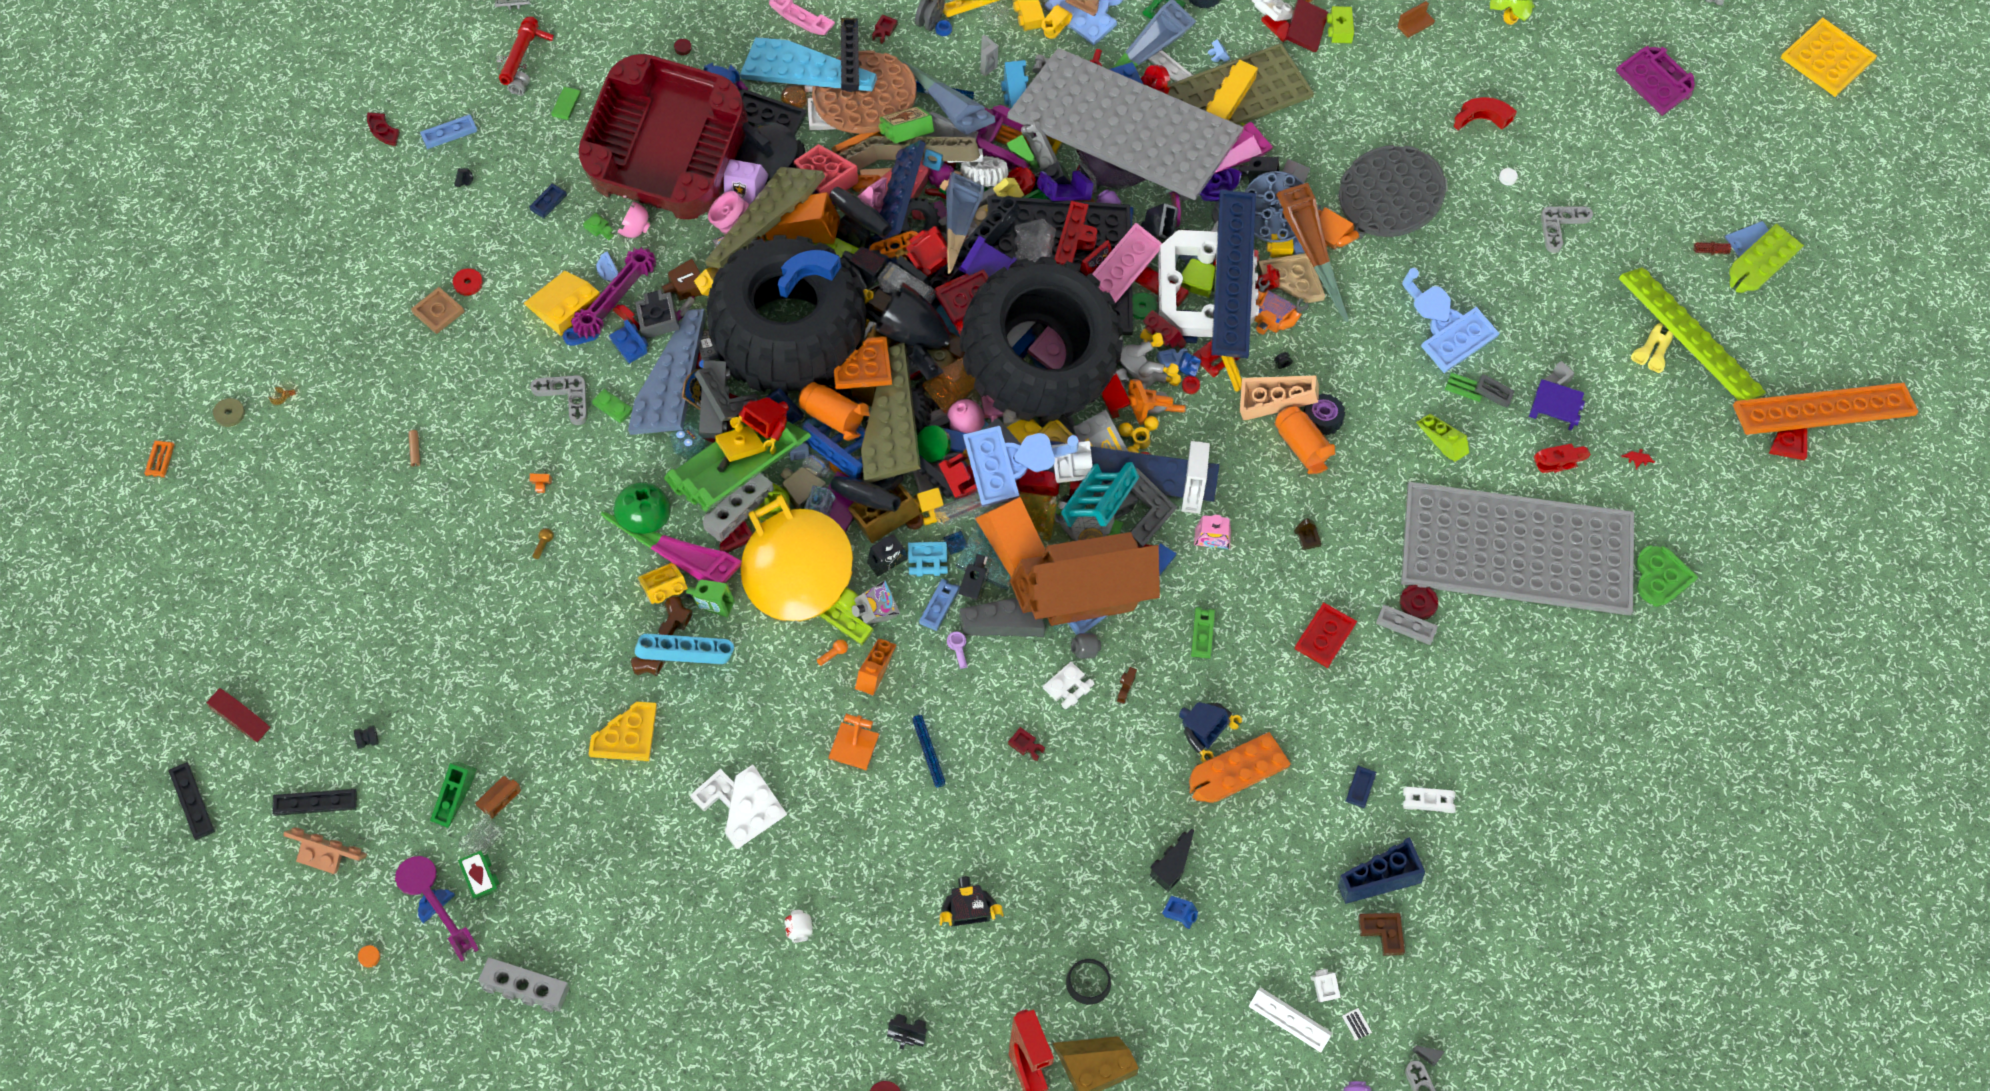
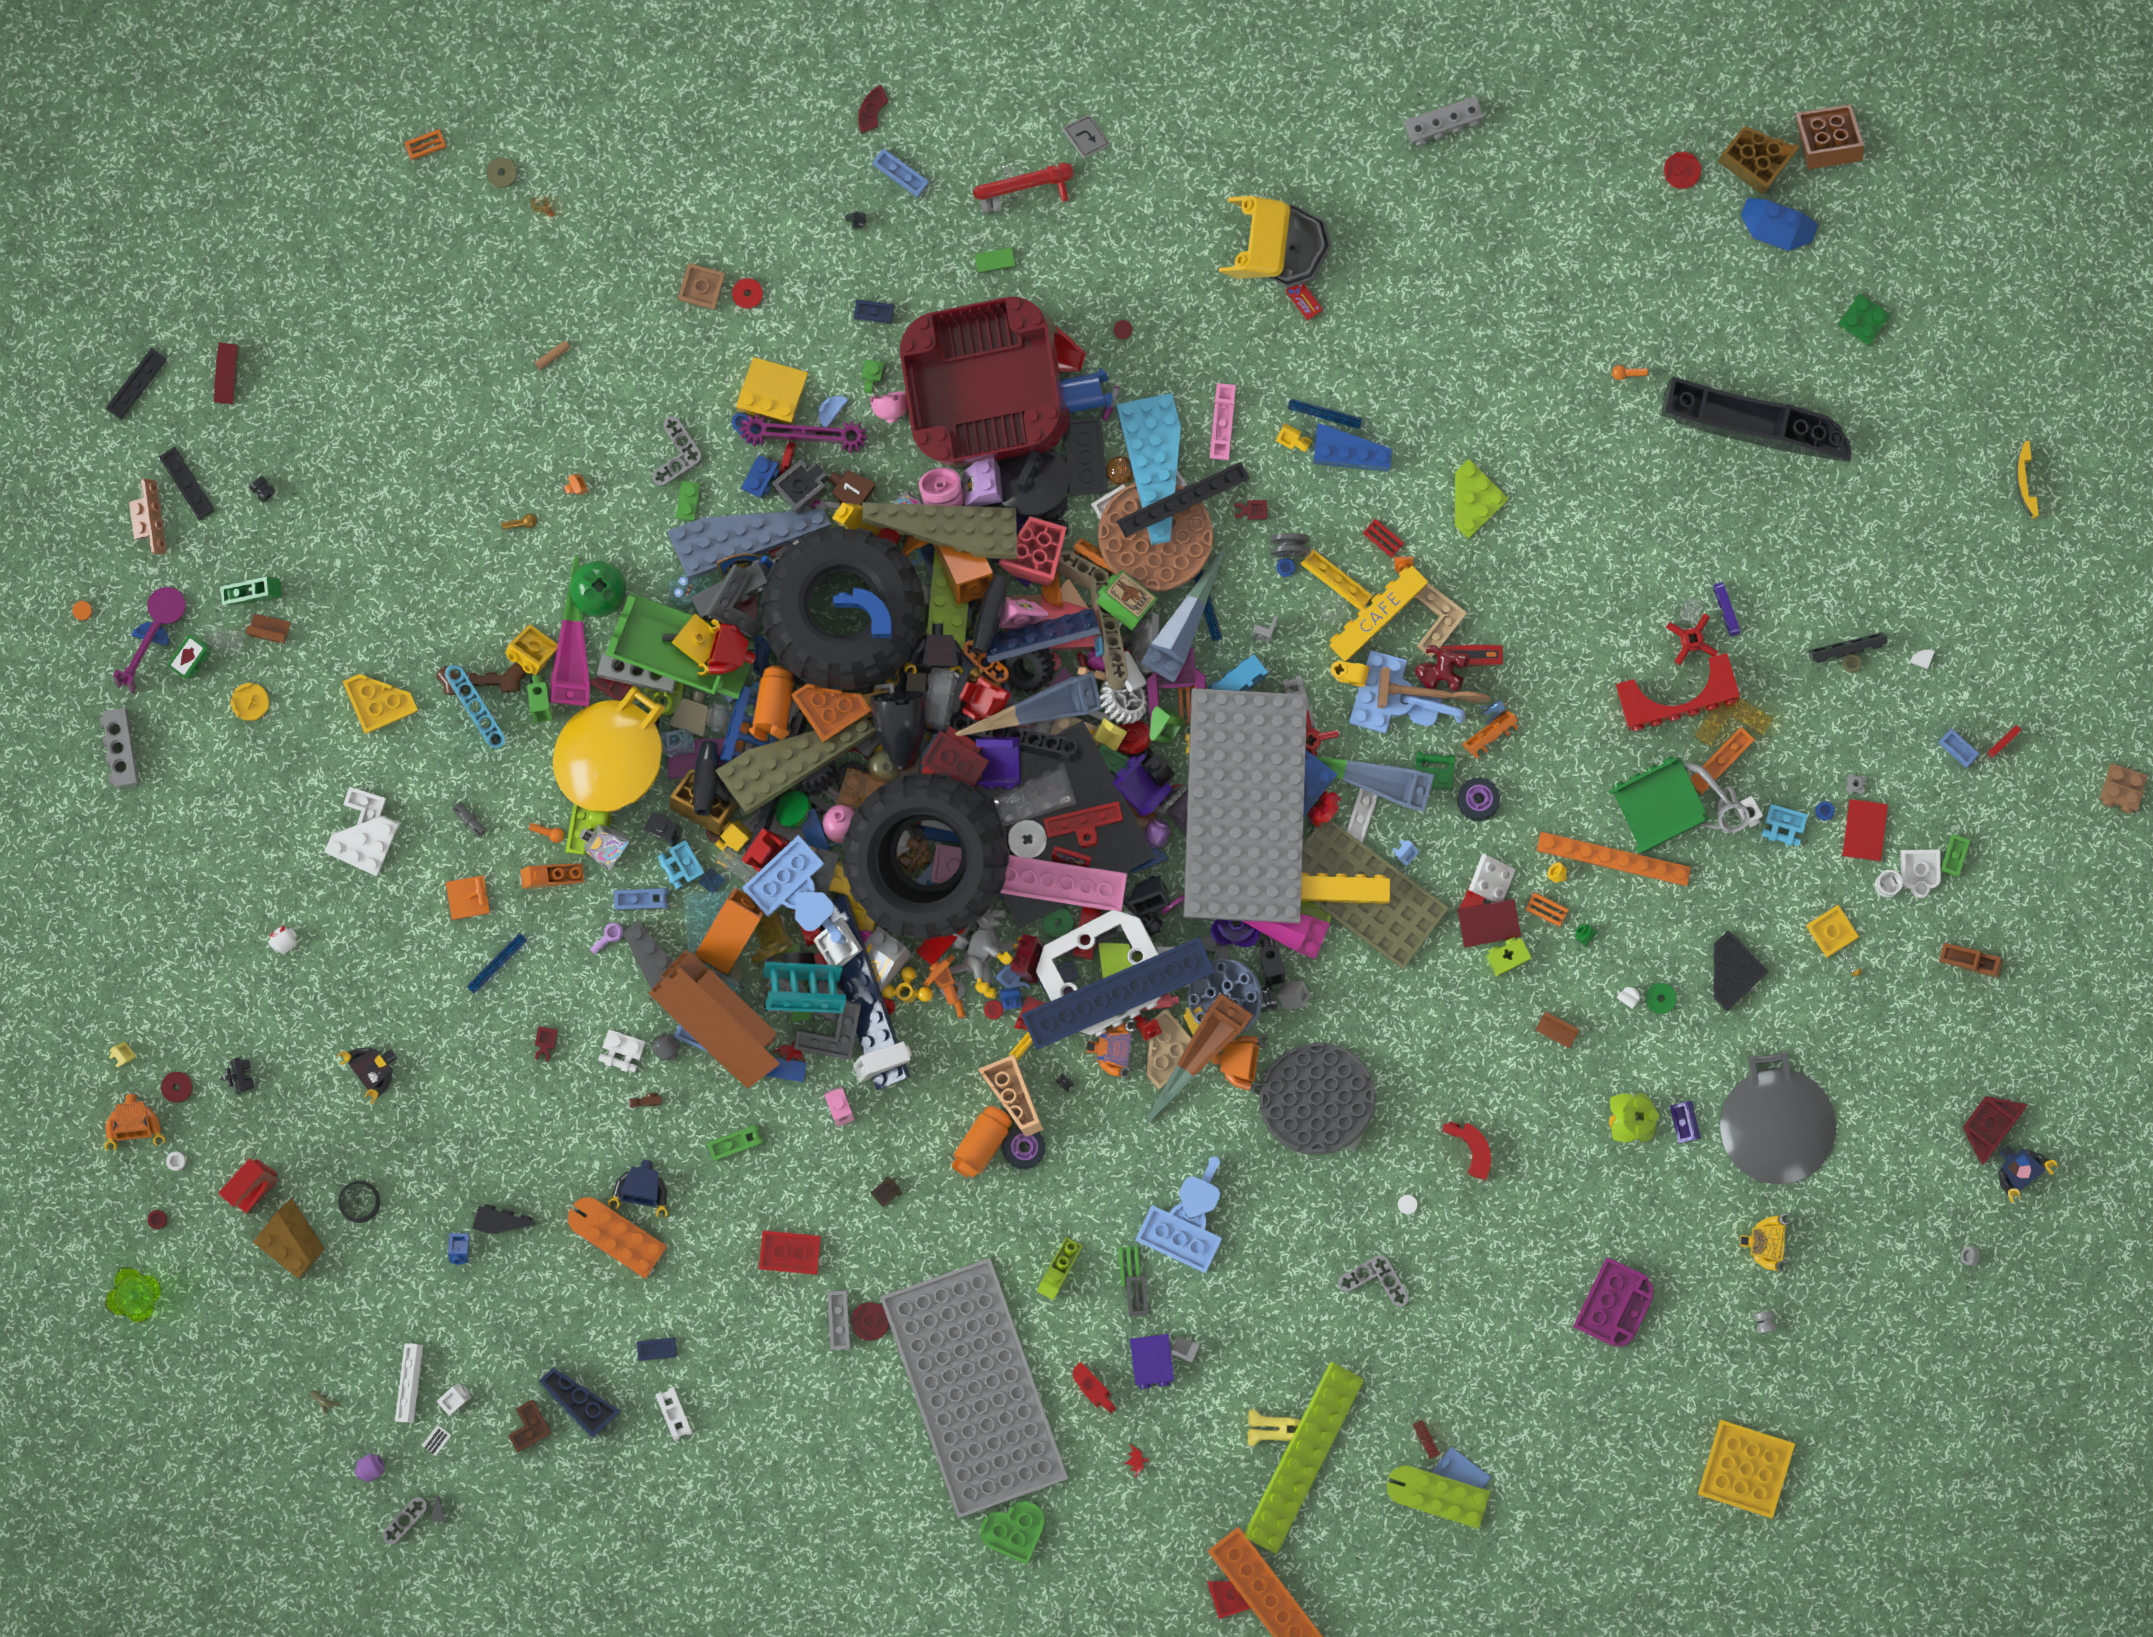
camera: 65 degrees right, 20 degrees up
black hinge [909,344,944,381] -> none
black torso [958,554,990,600] -> none
light grey plate [1021,121,1058,170] -> none
none -> yellow tile [231,683,270,721]
none -> dark grey pin [452,802,487,838]

